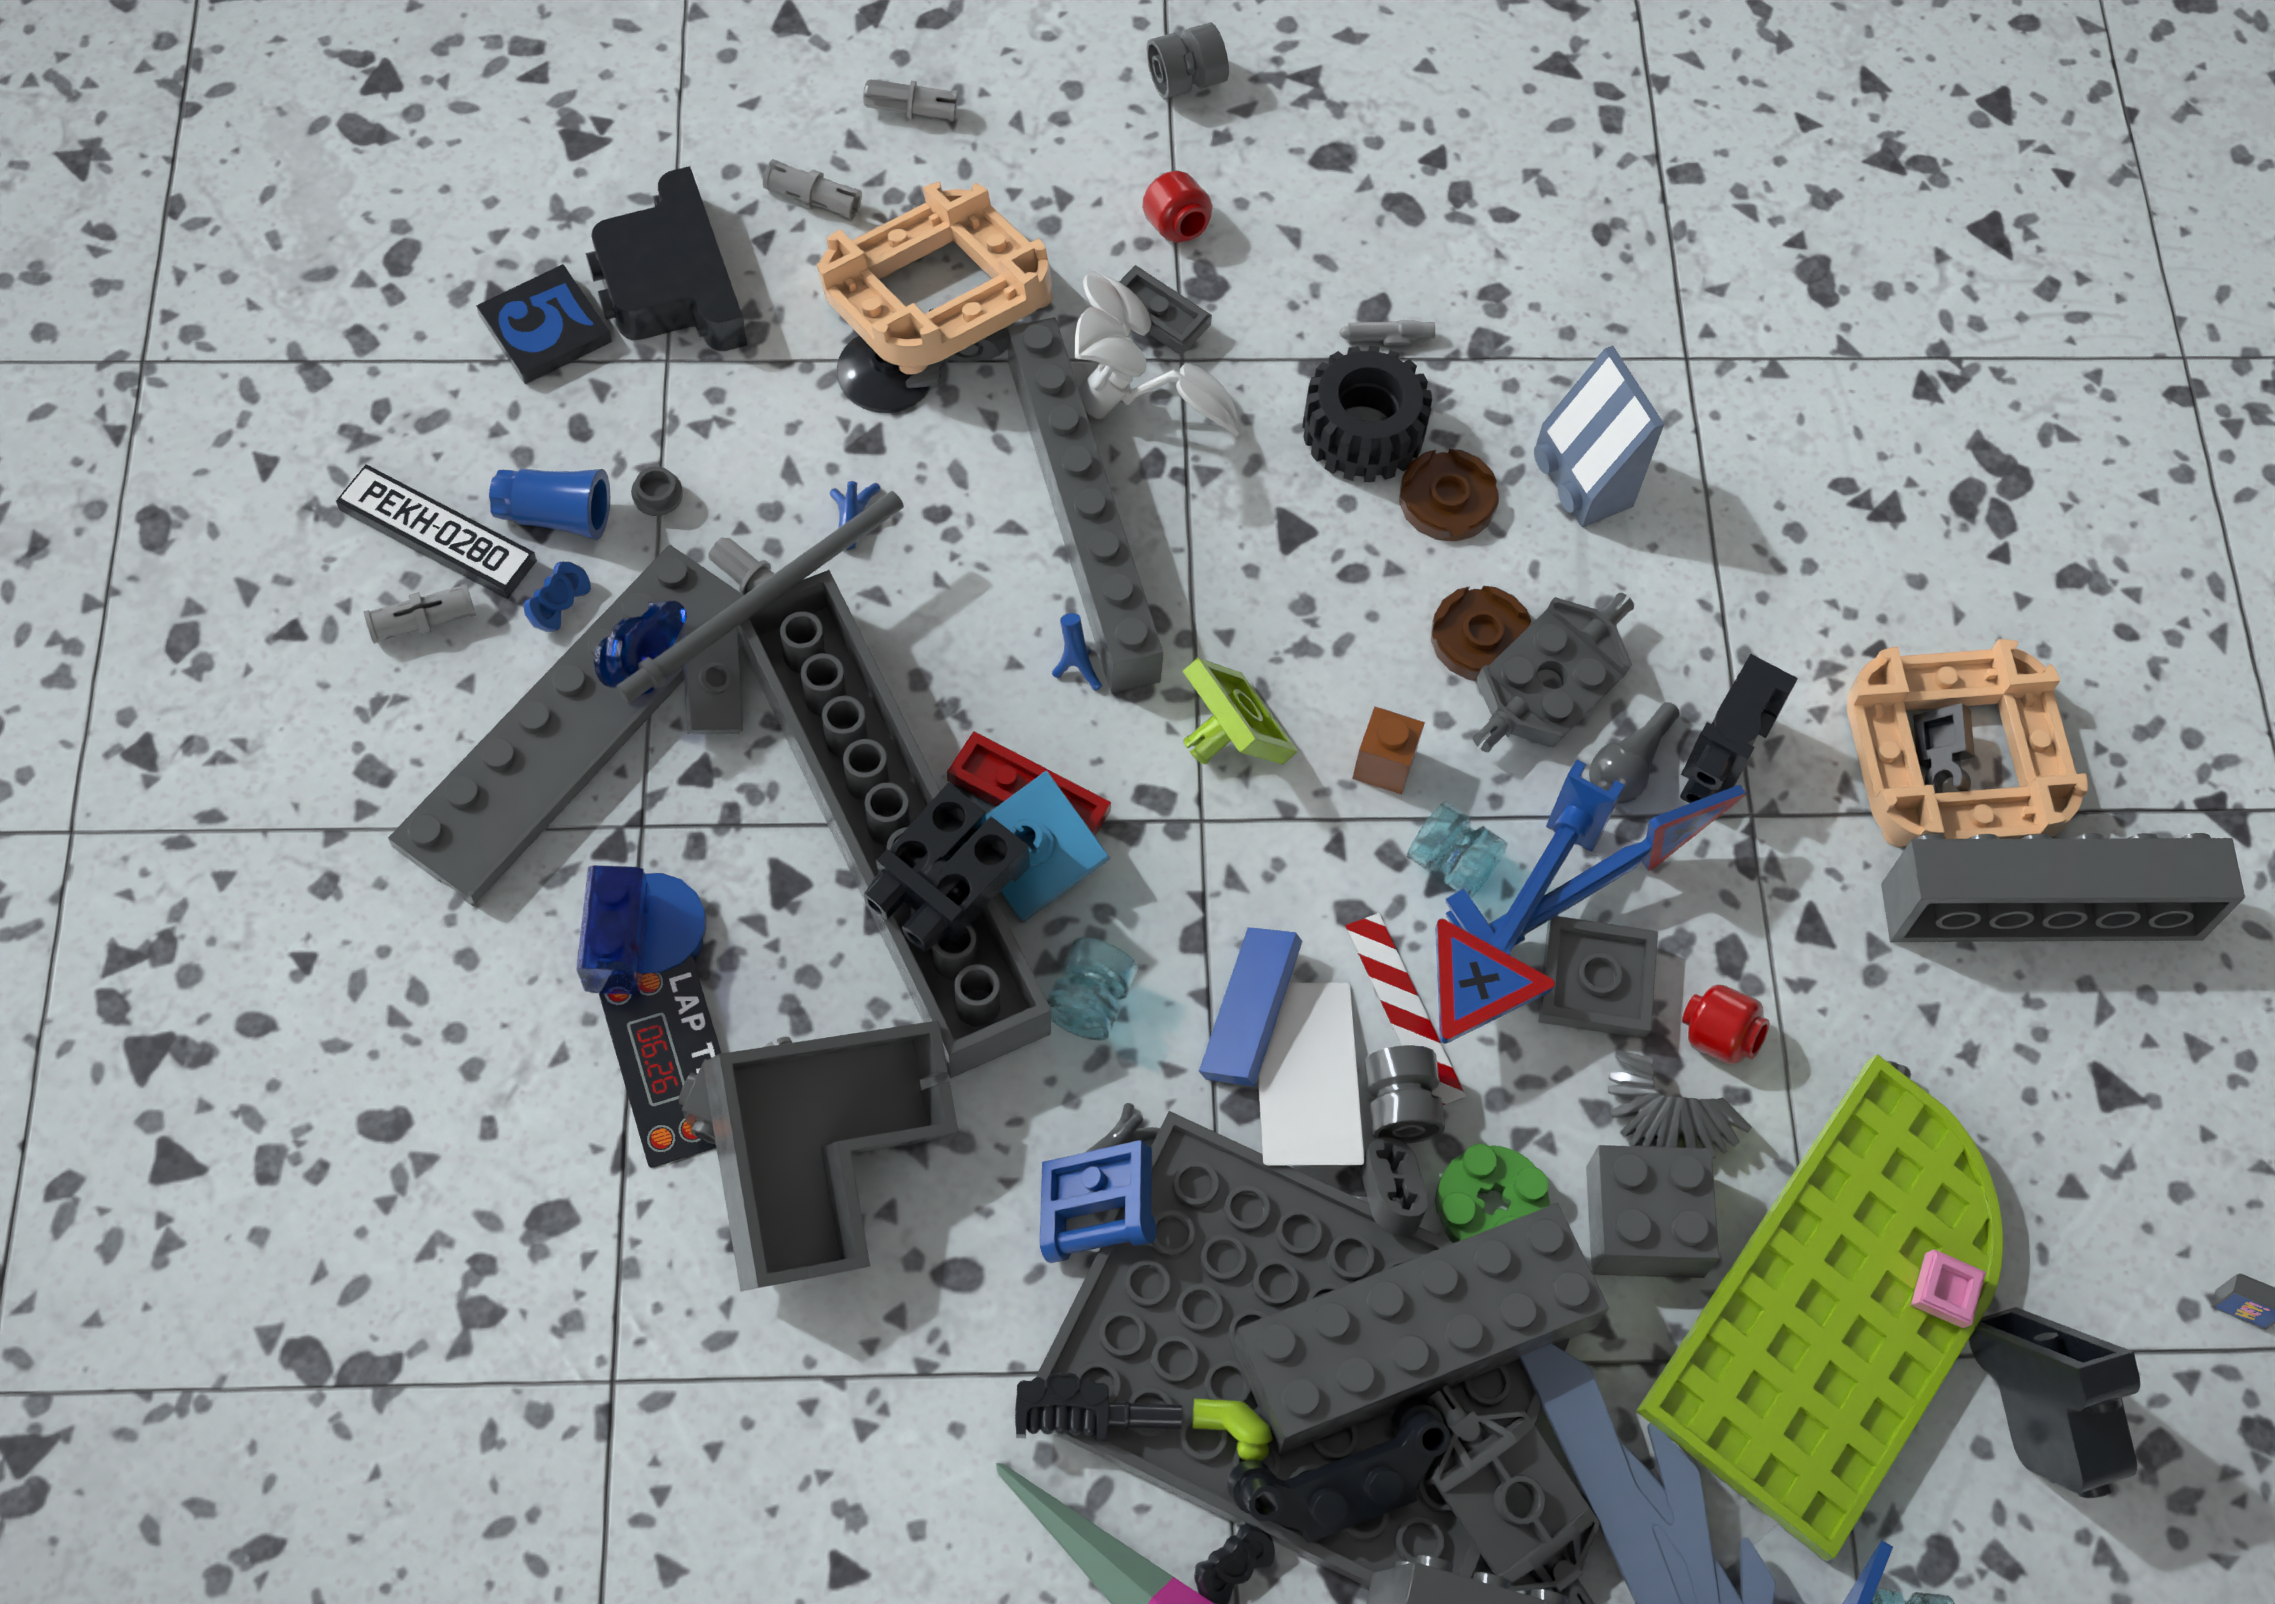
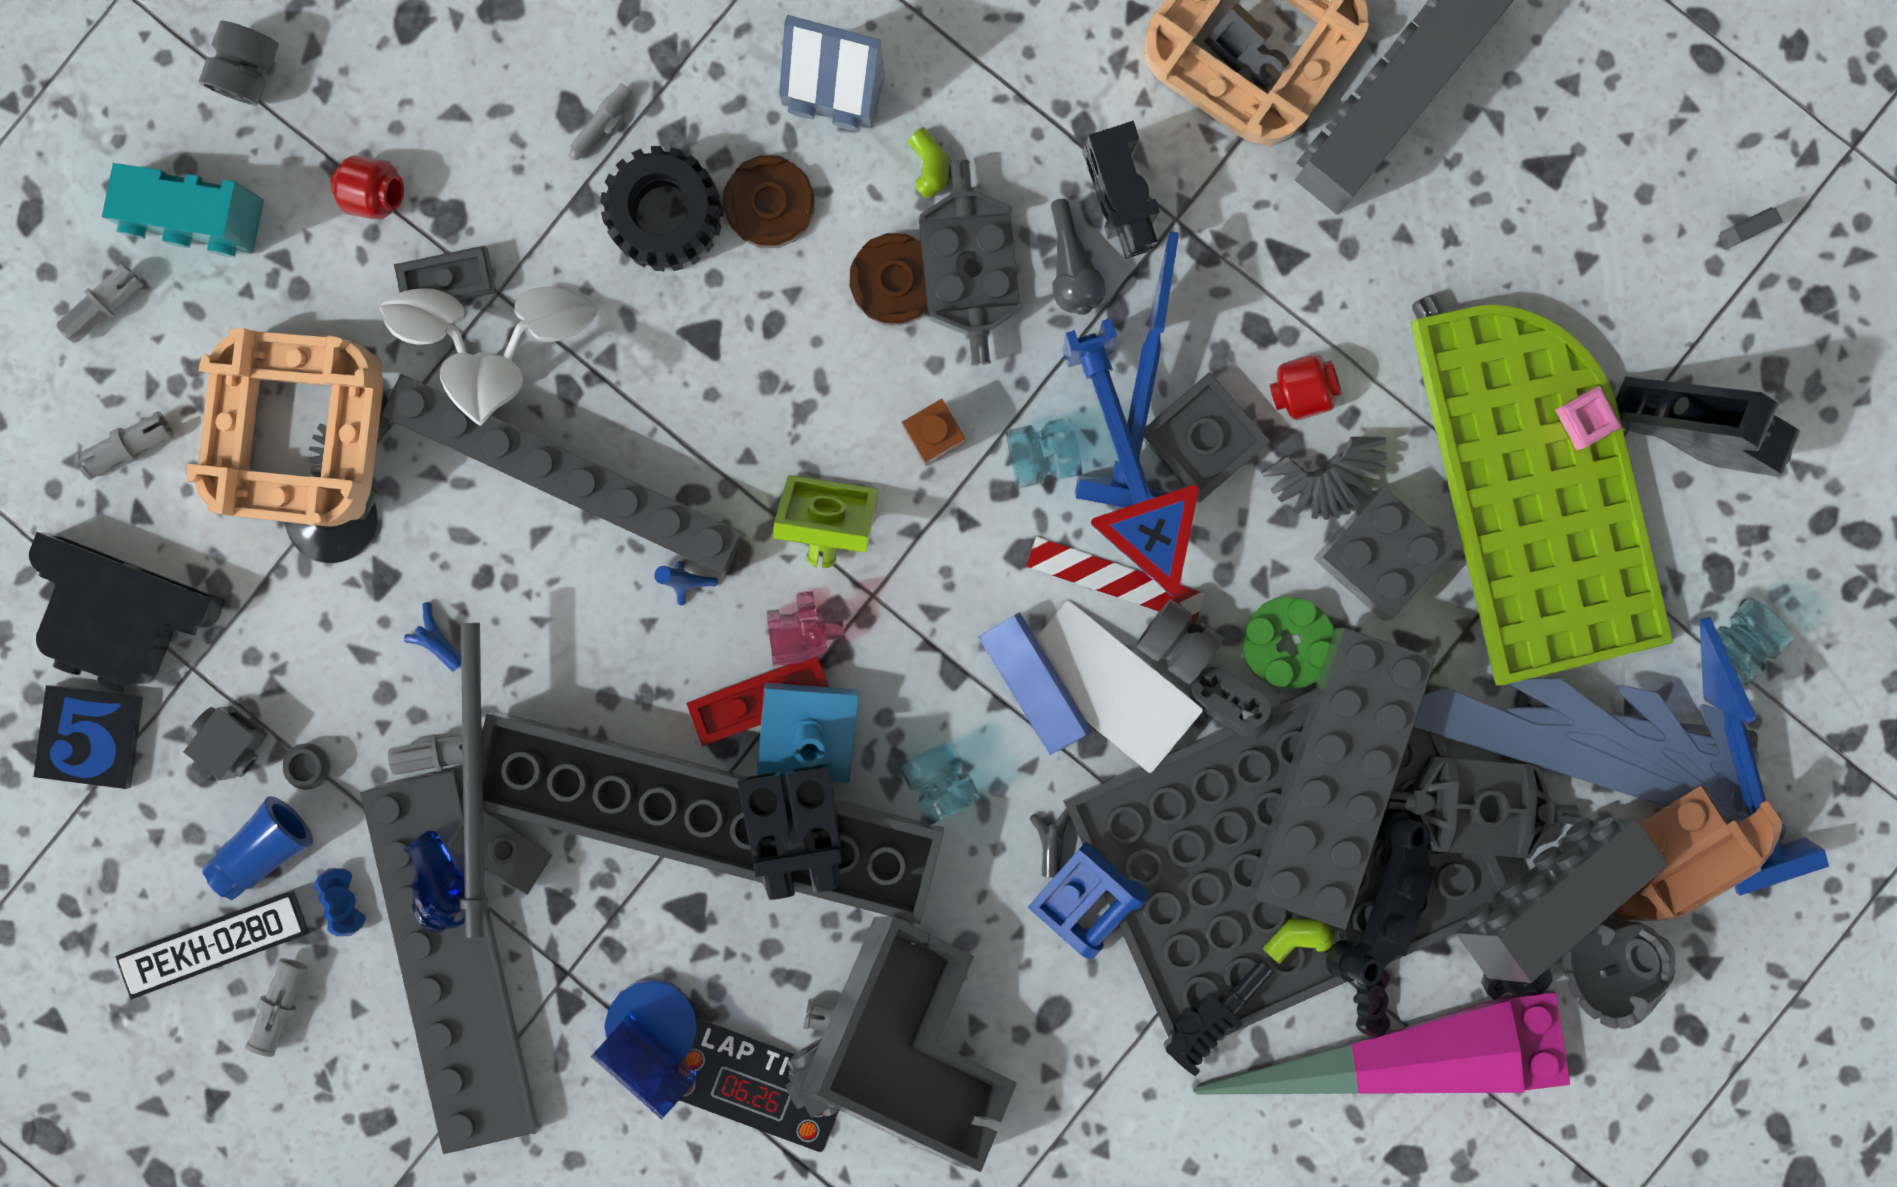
camera: 45 degrees left, 25 degrees up
none -> teal wedge [101,163,264,257]
none -> dark grey brick [183,706,268,781]
none -> clear pink piece [767,591,845,666]
none -> lime arm [907,127,950,198]

